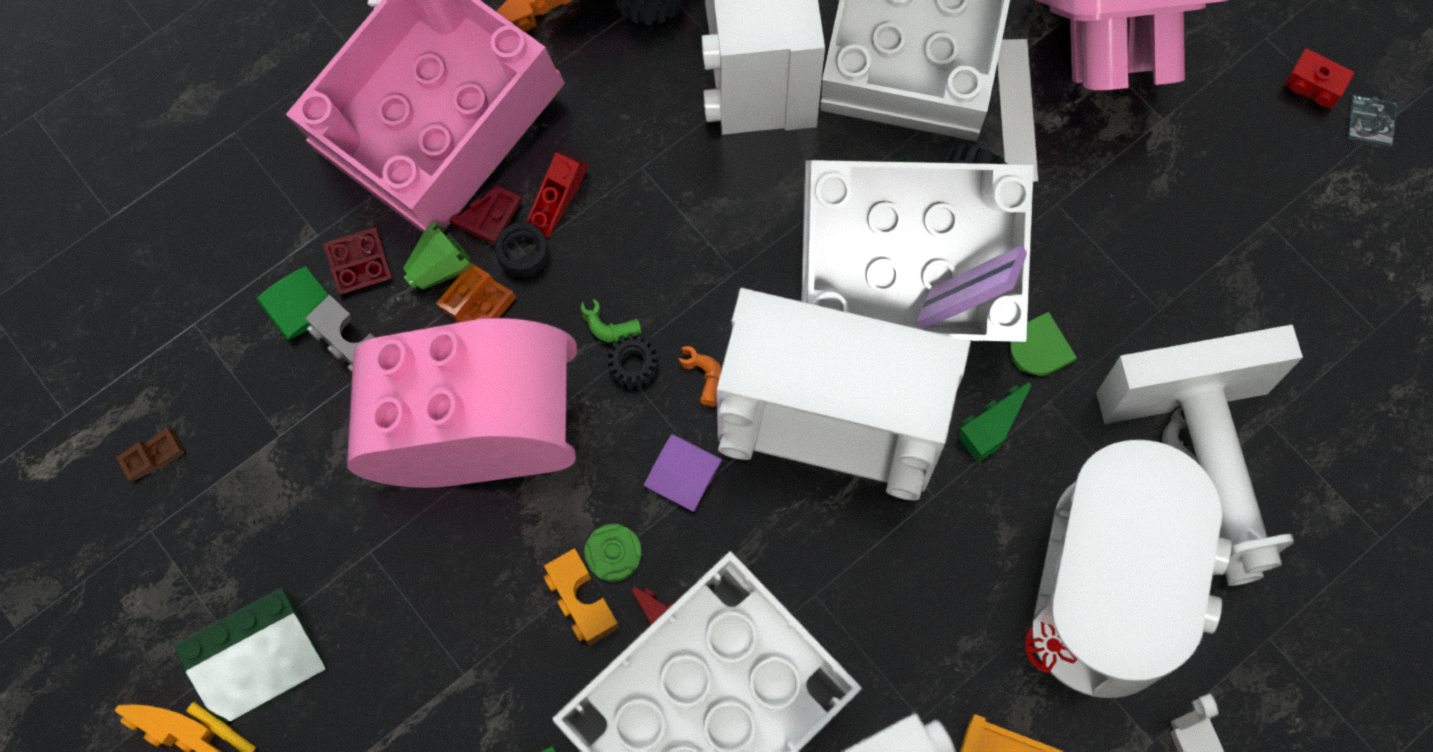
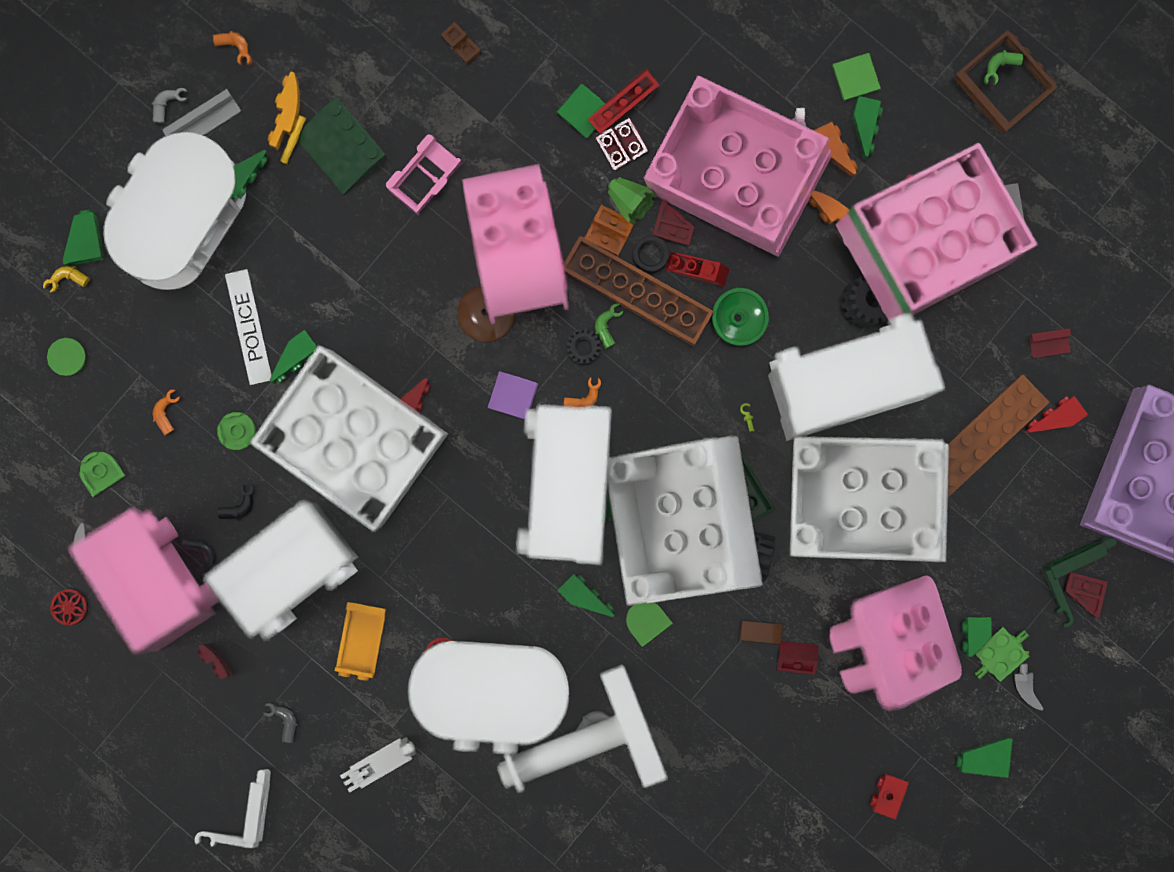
camera: 80 degrees right, 15 degrees up
light grey arch [305,295,375,372] -> none
light orange arch [543,548,619,646] -> none
bright green tile [584,524,642,582] -> none
lavender tile [916,245,1027,329] -> none
white sticker [998,39,1038,181] -> none
piece [1347,95,1397,147] -> none
none -> bright pink piece [386,135,462,215]
none -> reddish brown dish [457,285,515,343]
none -> dark orange brick [563,236,714,347]
none -> red slope [588,68,659,133]
none -> green dish [712,288,769,346]
none -> reddish brown slope [739,621,782,644]
none -> lime hand [740,403,754,432]
none -> dark red panel [777,641,818,675]

